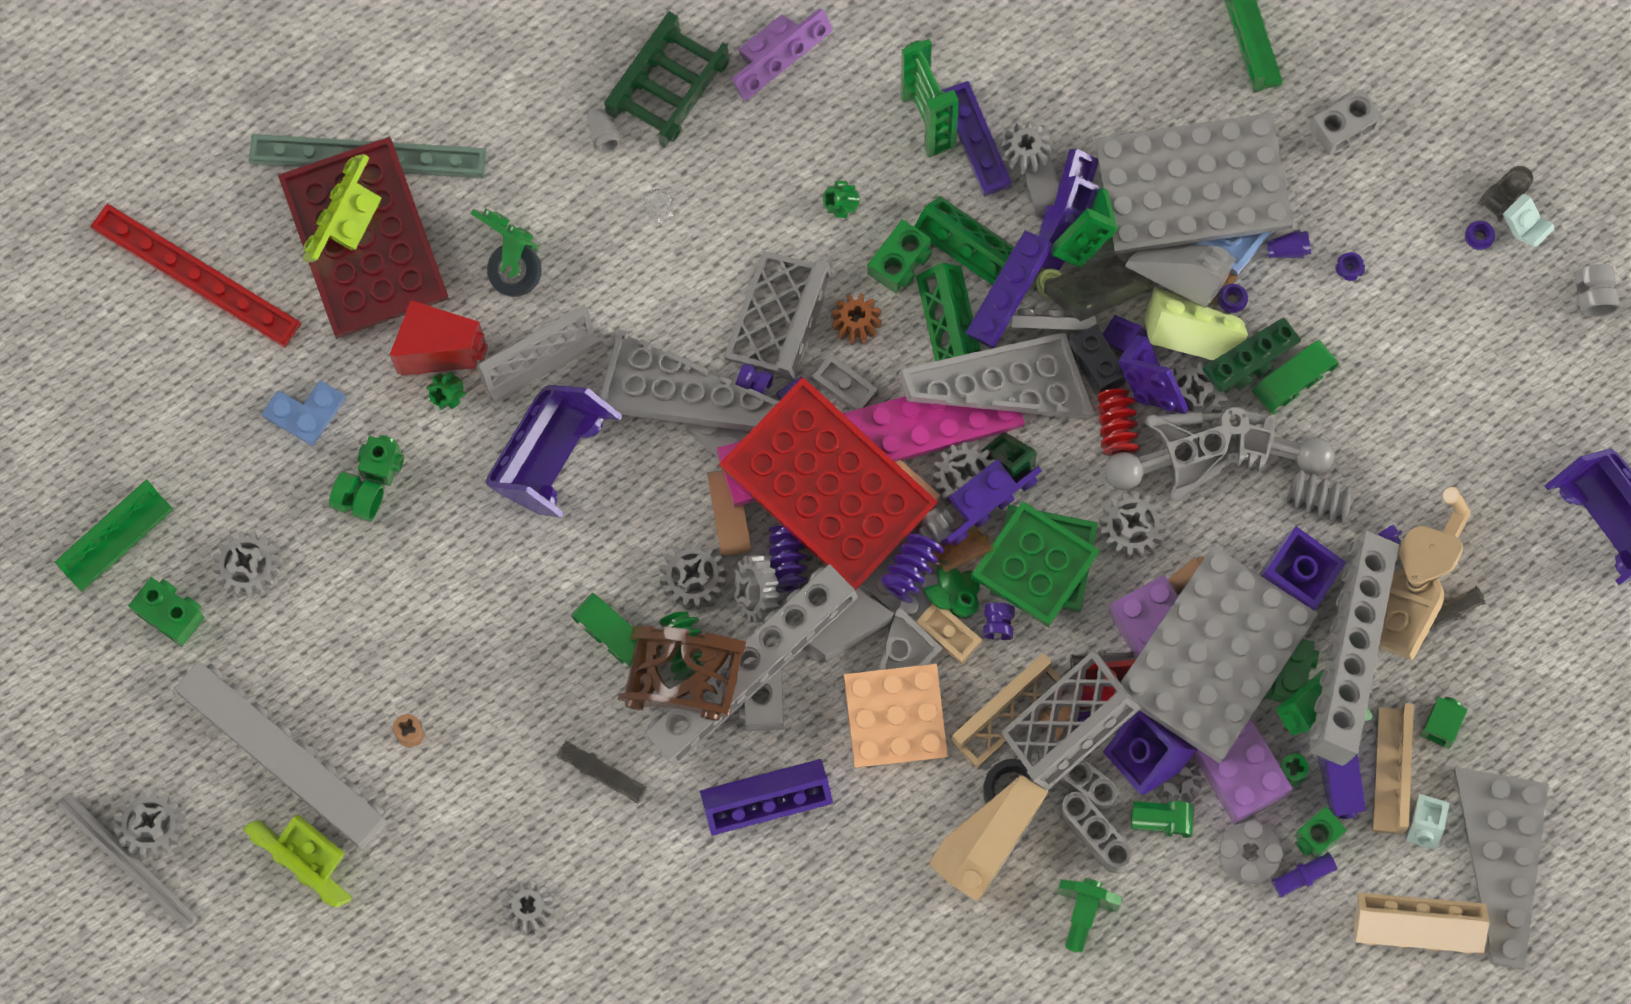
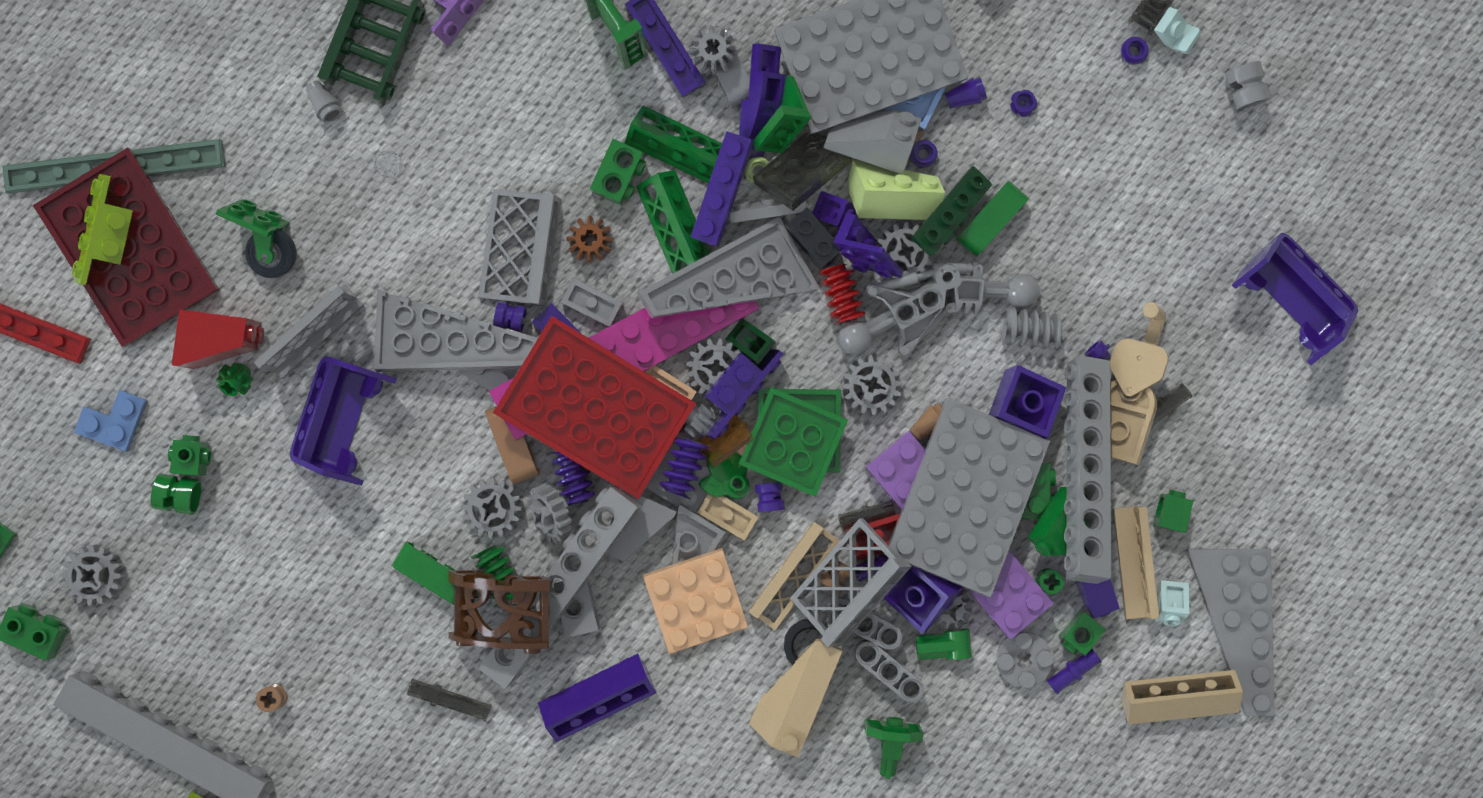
camera: 15 degrees left, 15 degrees up
green gear [823,181,860,218] -> none

